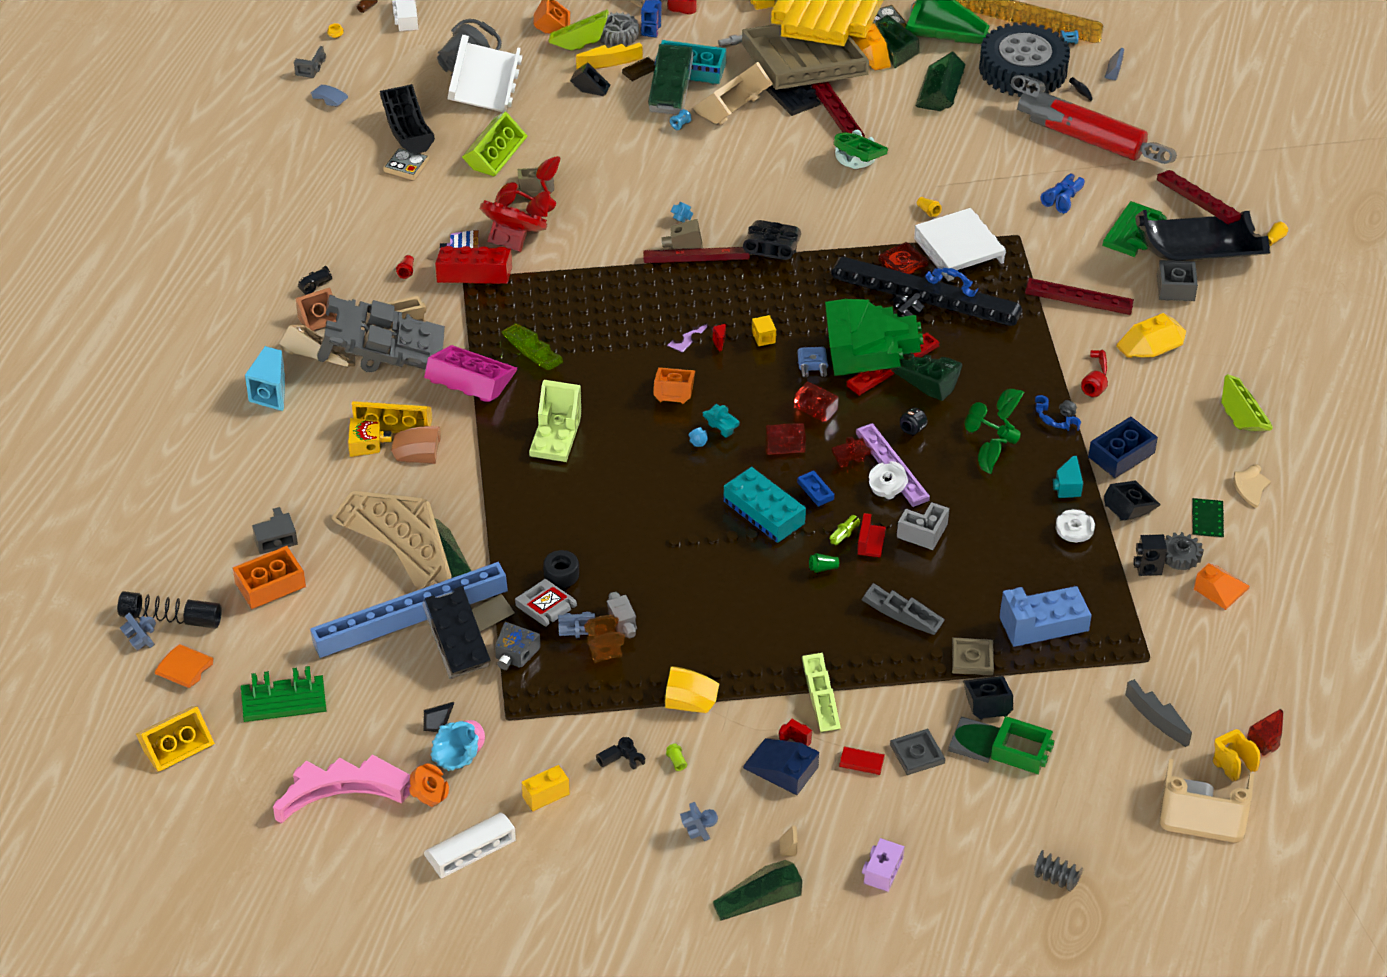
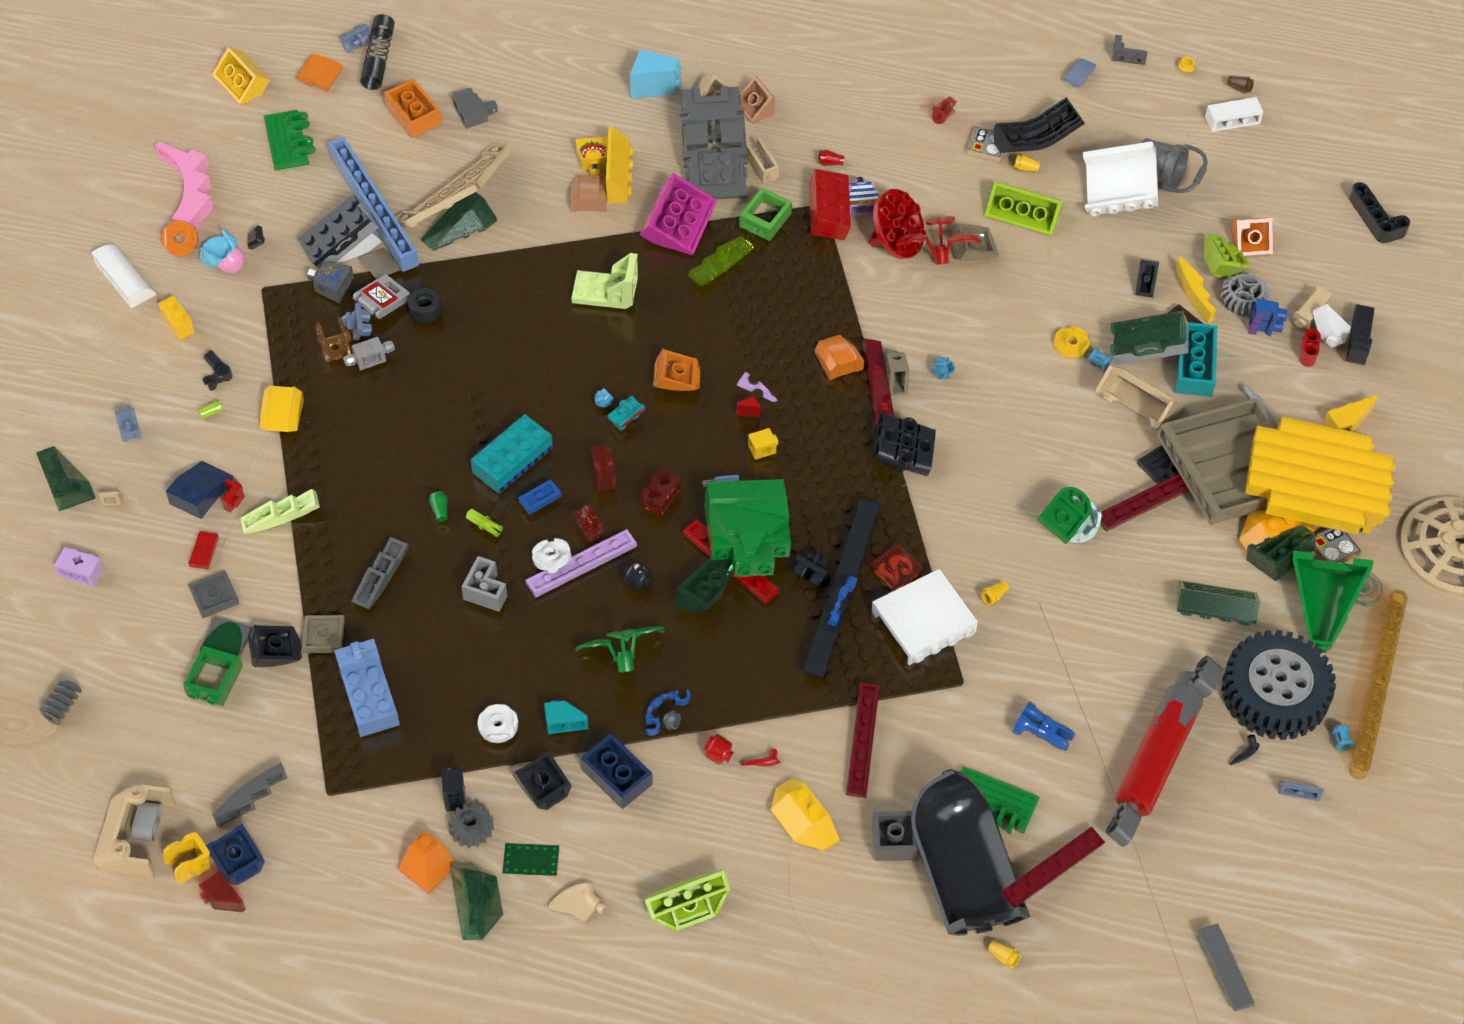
camera: 85 degrees right, 10 degrees up
black connector [298,266,332,295] -> none
red panel [857,513,886,558] -> none
none -> dark blue slope [206,824,265,885]
none -> clear green wedge [450,862,503,940]
none -> bright green window [739,188,792,241]
none -> orange slope [814,335,864,380]
none -> clear red hips [931,96,957,124]
none -> yellow cone [1013,154,1040,172]
none -> yellow tile [1053,326,1090,359]
none -> dark grey slope [1197,923,1255,1012]

